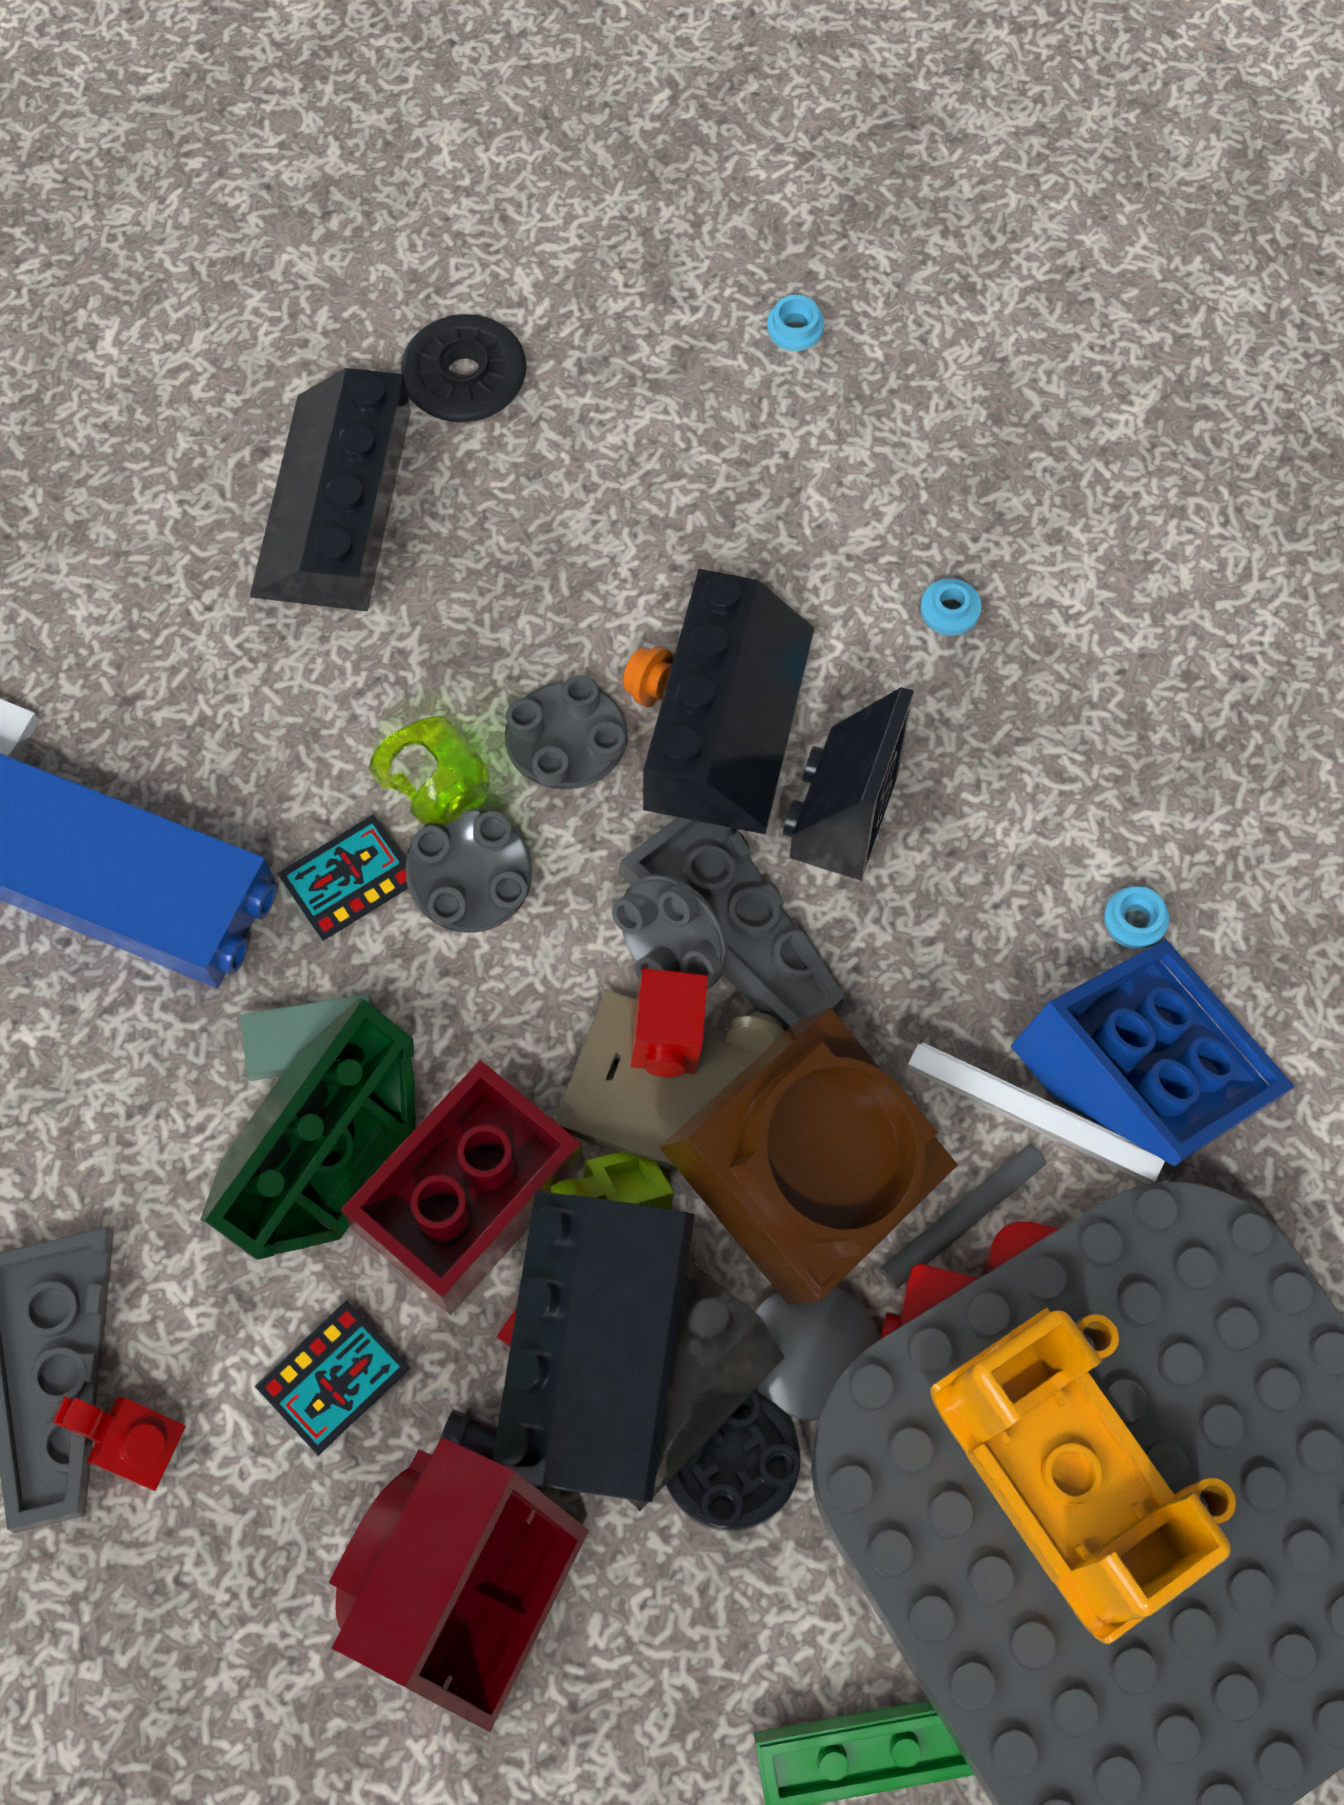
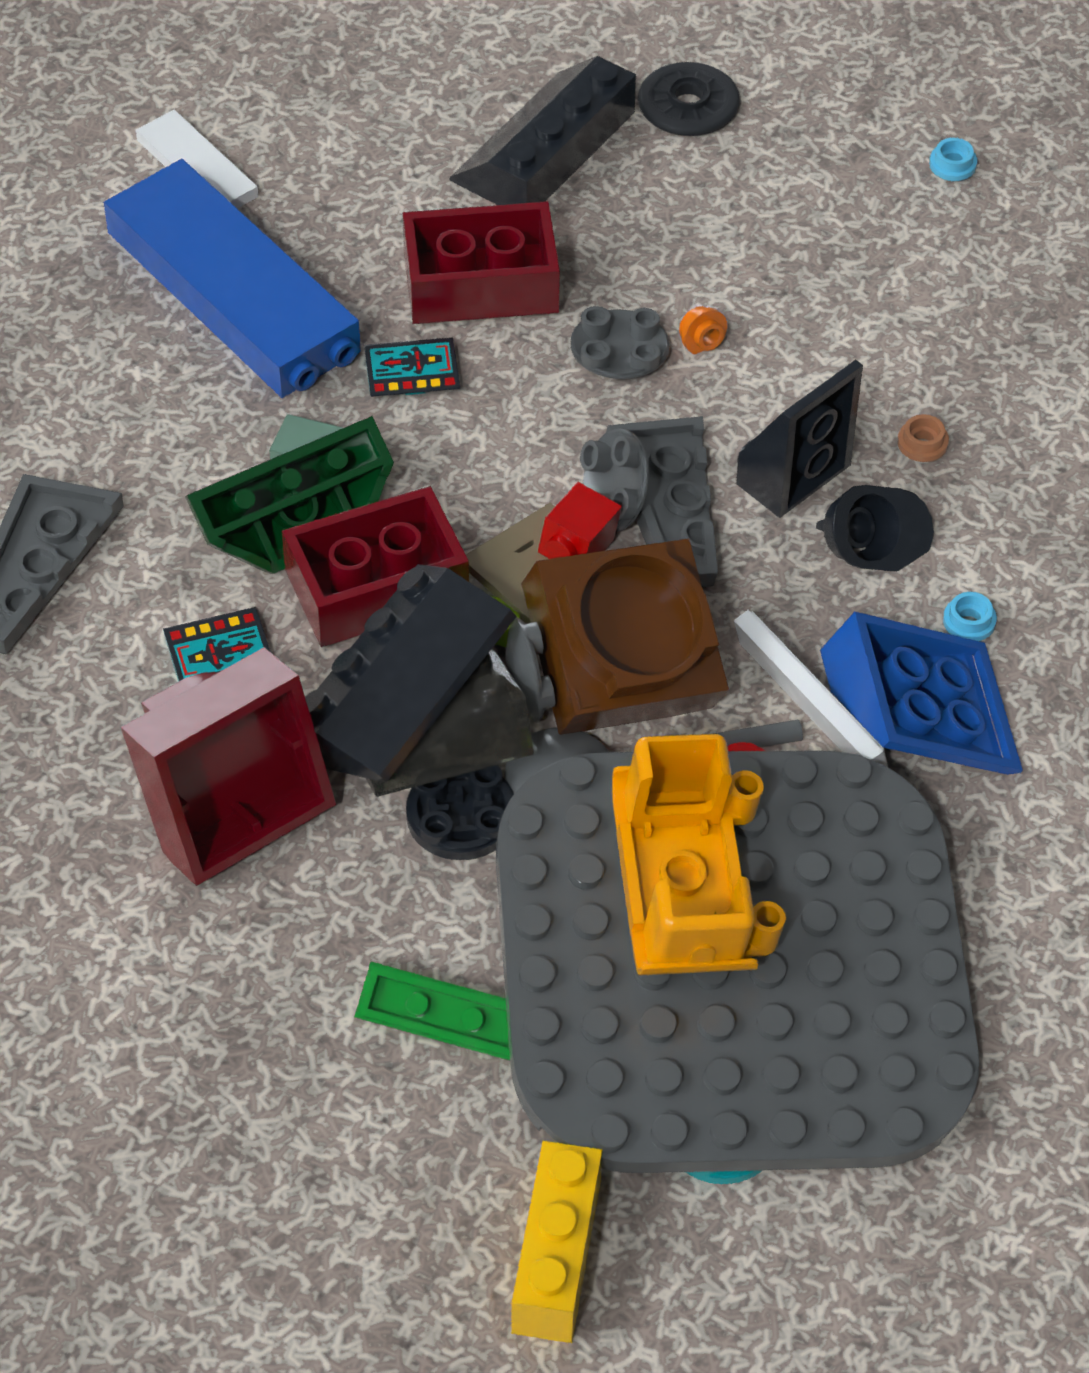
camera: 25 degrees right, 15 degrees down
red plate [52,1396,186,1491] -> none
clear neon green helmet [369,716,491,825] -> none
dark grey dish [406,808,532,933] -> none
black slope [643,569,814,835] -> none
medium azure plate [920,579,982,636] -> none
none -> dark red brick [402,201,560,324]
none -> dark grey dish [506,617,555,723]
none -> black piece [816,485,934,572]
none -> nougat plate [897,414,949,462]

